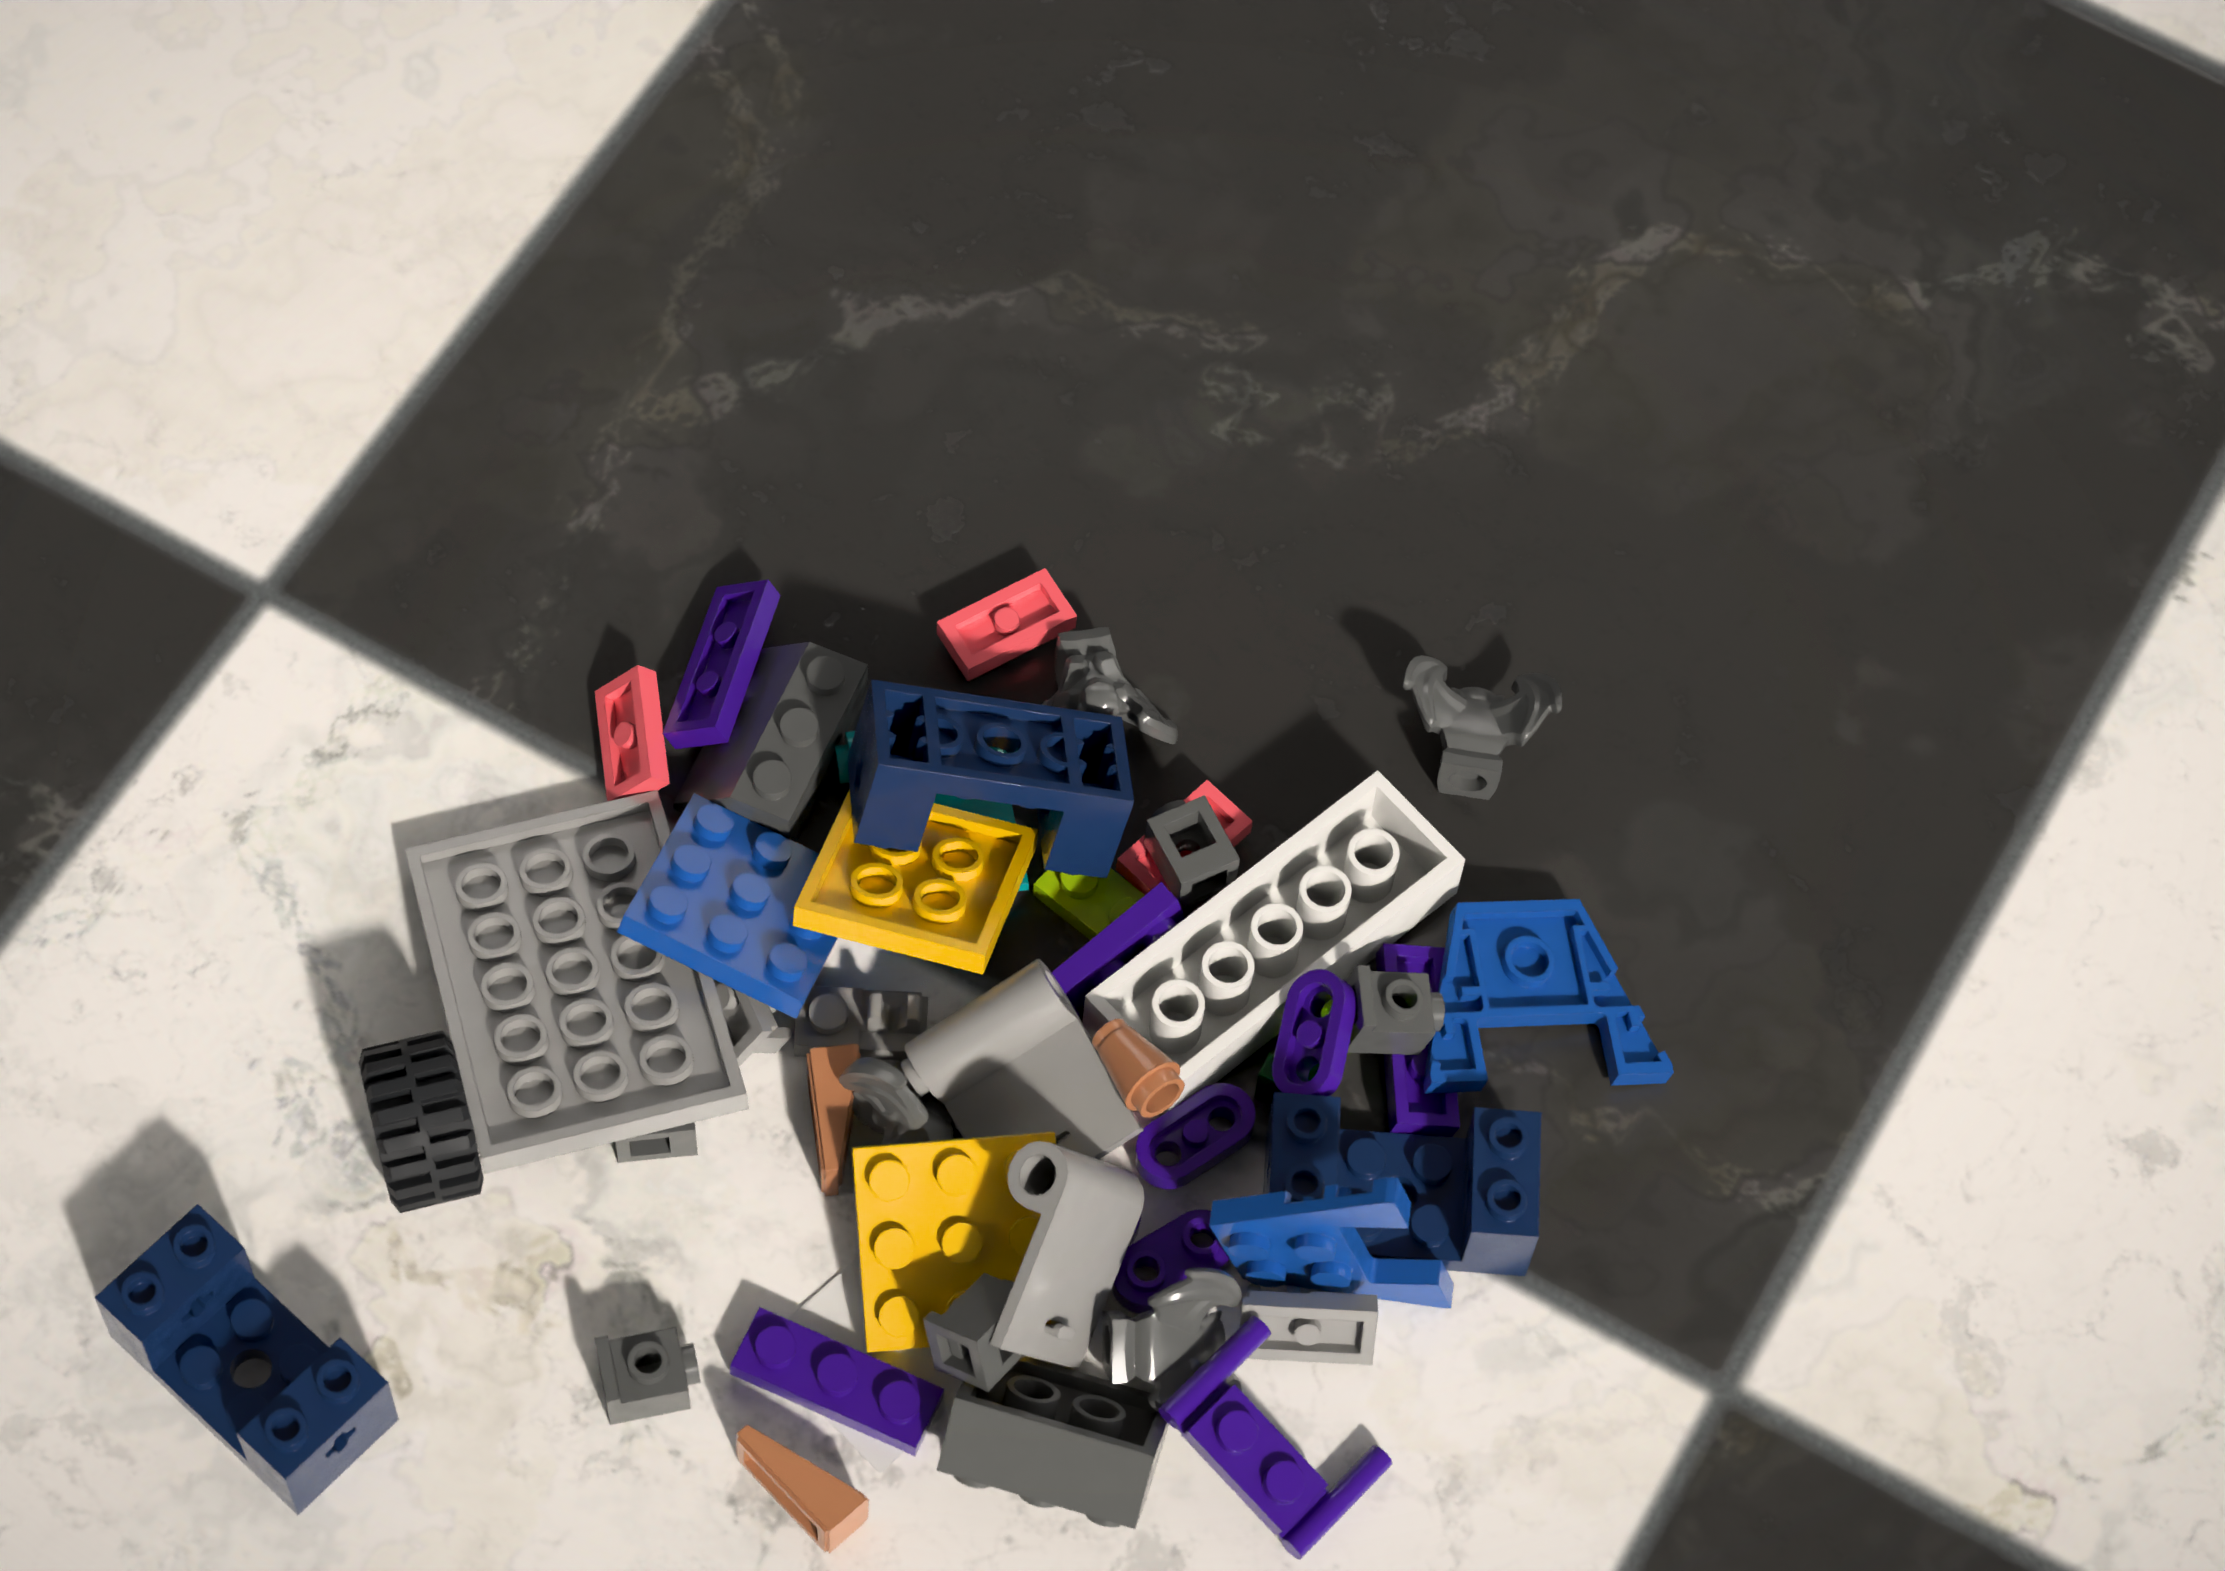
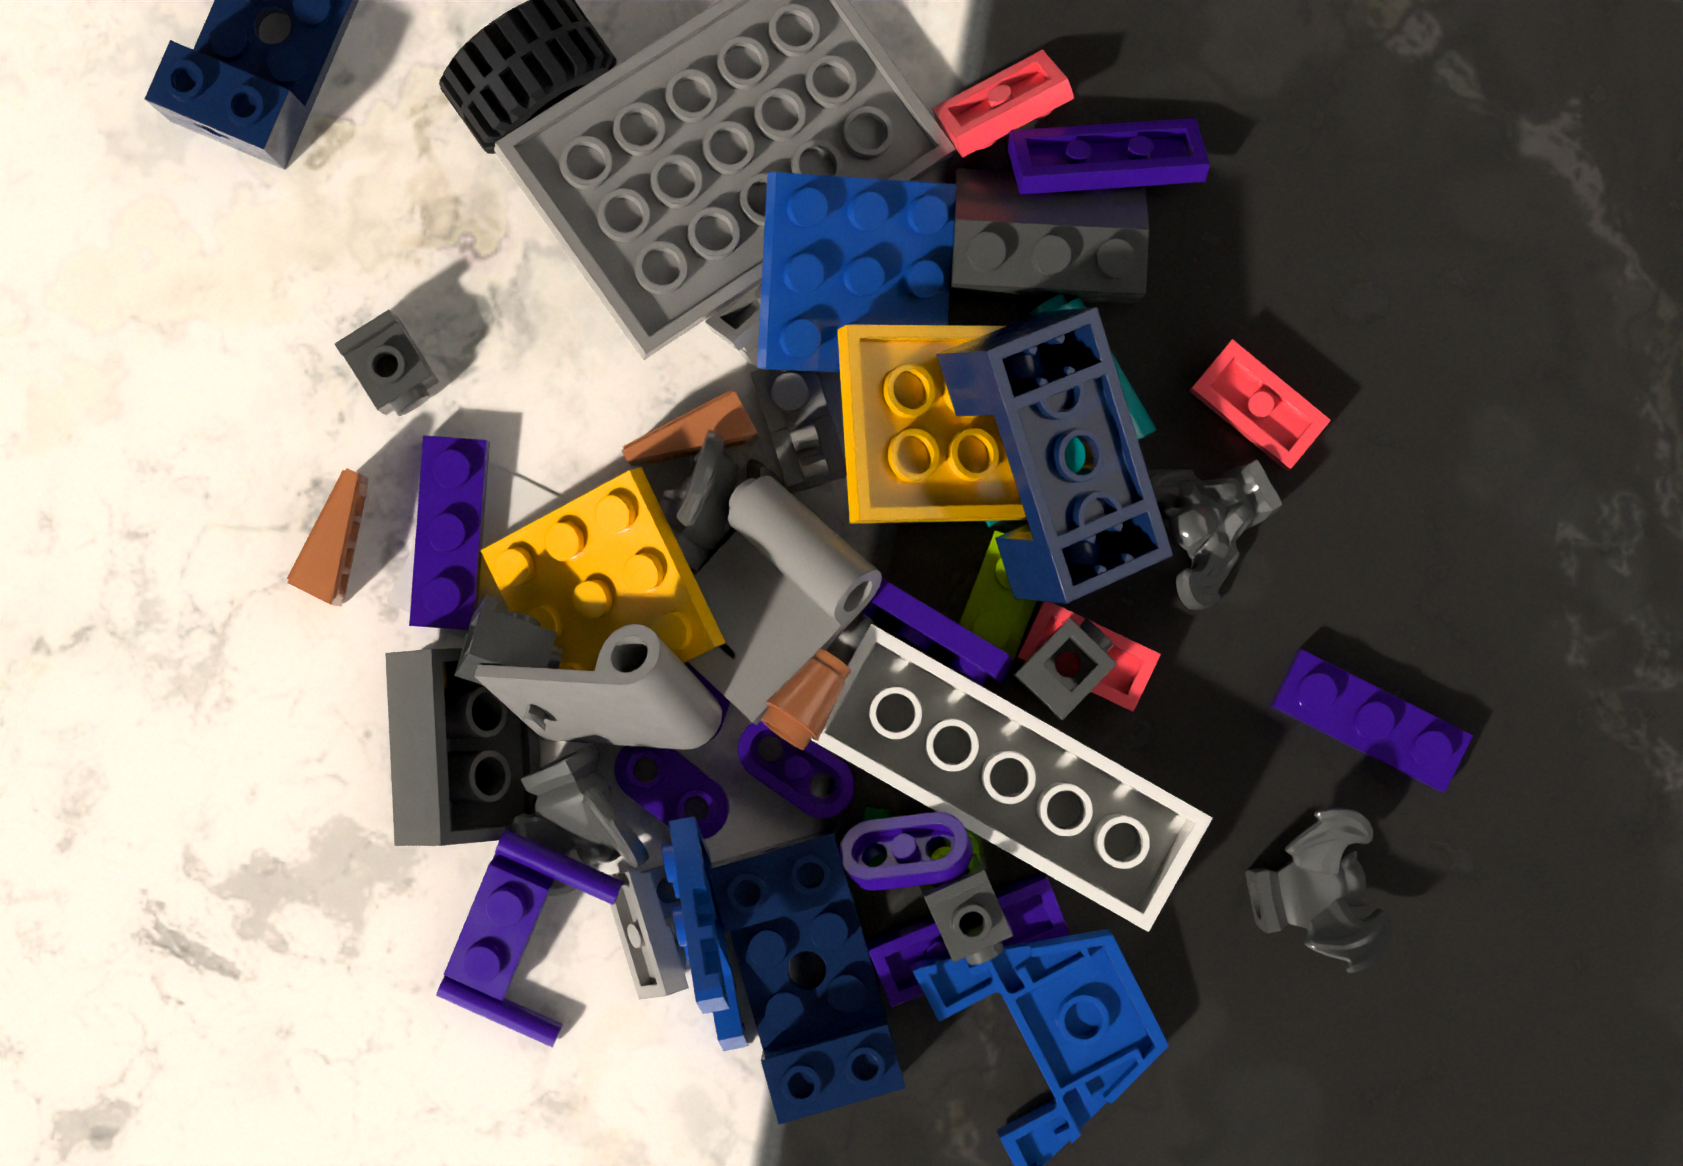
camera: 75 degrees right, 25 degrees up
none -> dark purple plate [1270,649,1473,792]

